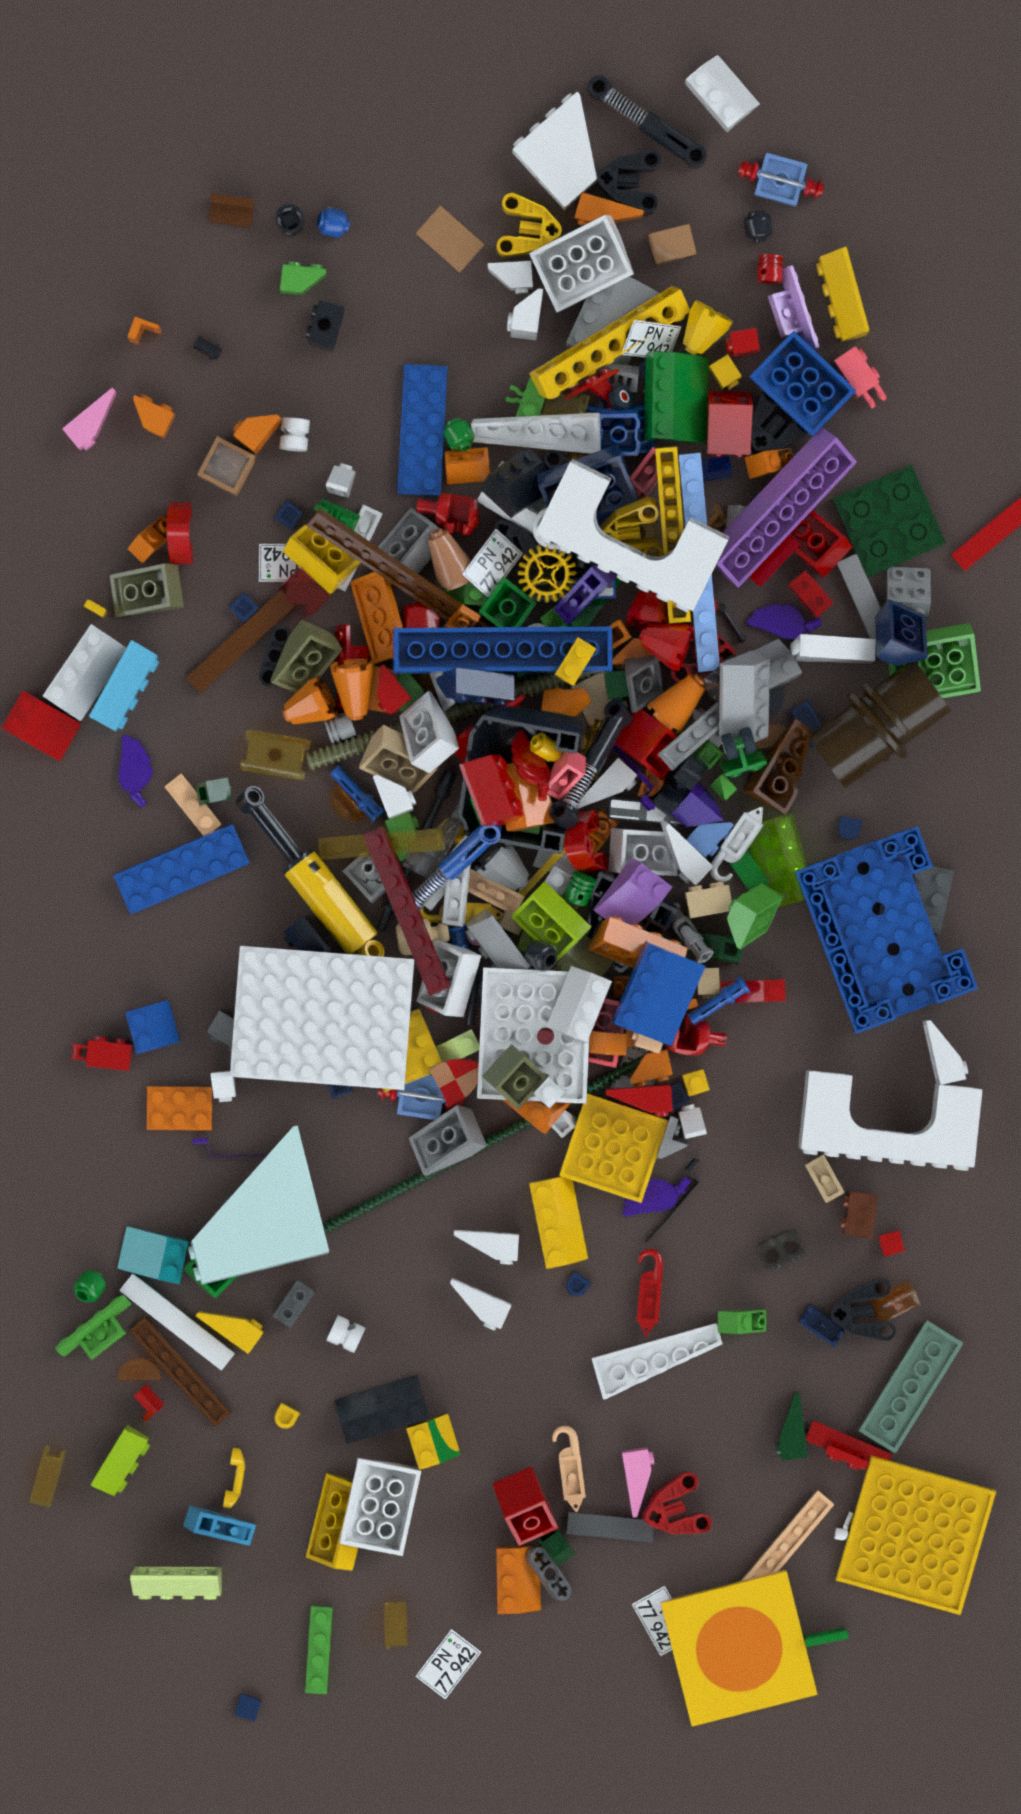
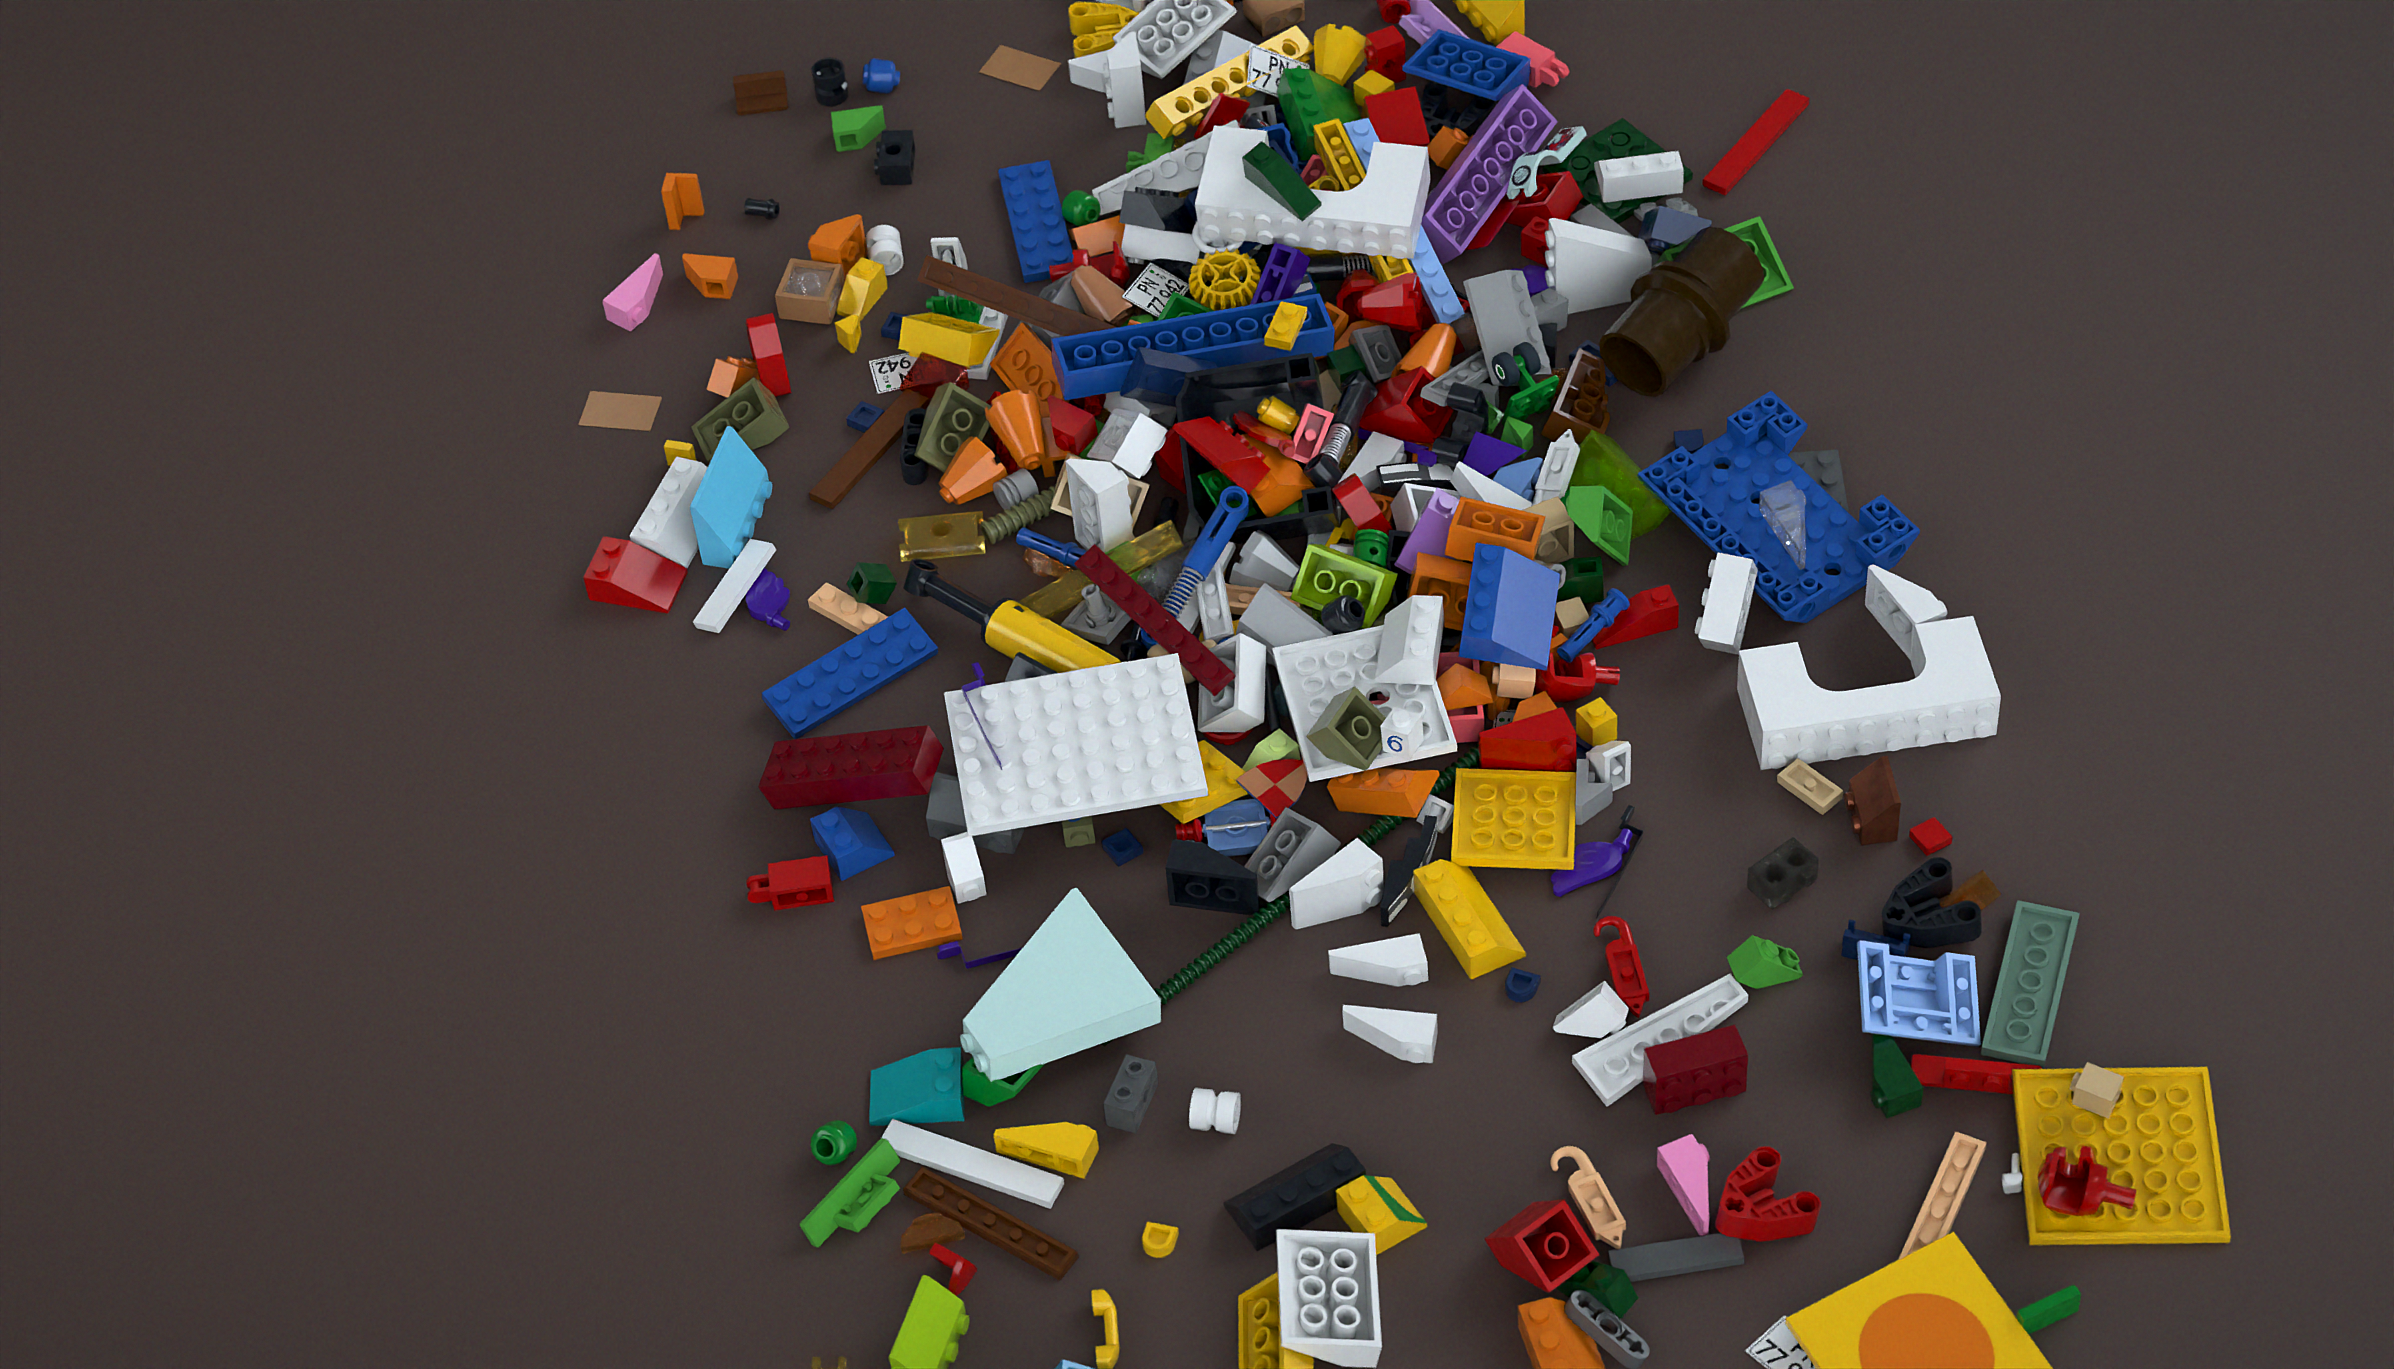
camera: 10 degrees left, 40 degrees down
none -> medium nougat sticker [578,391,662,431]
none -> white tile [693,539,776,633]
none -> dark red brick [758,725,944,810]
none -> yellow slope [835,315,862,353]
none -> yellow slope [837,257,888,322]
none -> dark purple piece [962,662,1002,770]
none -> black slope [1165,839,1260,916]
none -> dark green slope [1242,141,1322,222]
none -> white slope [1289,838,1384,930]
none -> black slope [1380,815,1438,927]
none -> orange slope [1444,496,1546,562]
none -> light aqua piece [1507,126,1586,199]
none -> white slope [1553,981,1629,1038]
none -> white slope [1594,151,1683,203]
none -> dark red brick [1643,1025,1748,1115]
none -> white brick [1695,553,1758,655]
none -> clear slope [1759,480,1806,570]
none -> light blue slope [1857,941,1981,1047]
none -> red piece [2037,1146,2137,1216]
none -> tan brick [2070,1062,2124,1118]

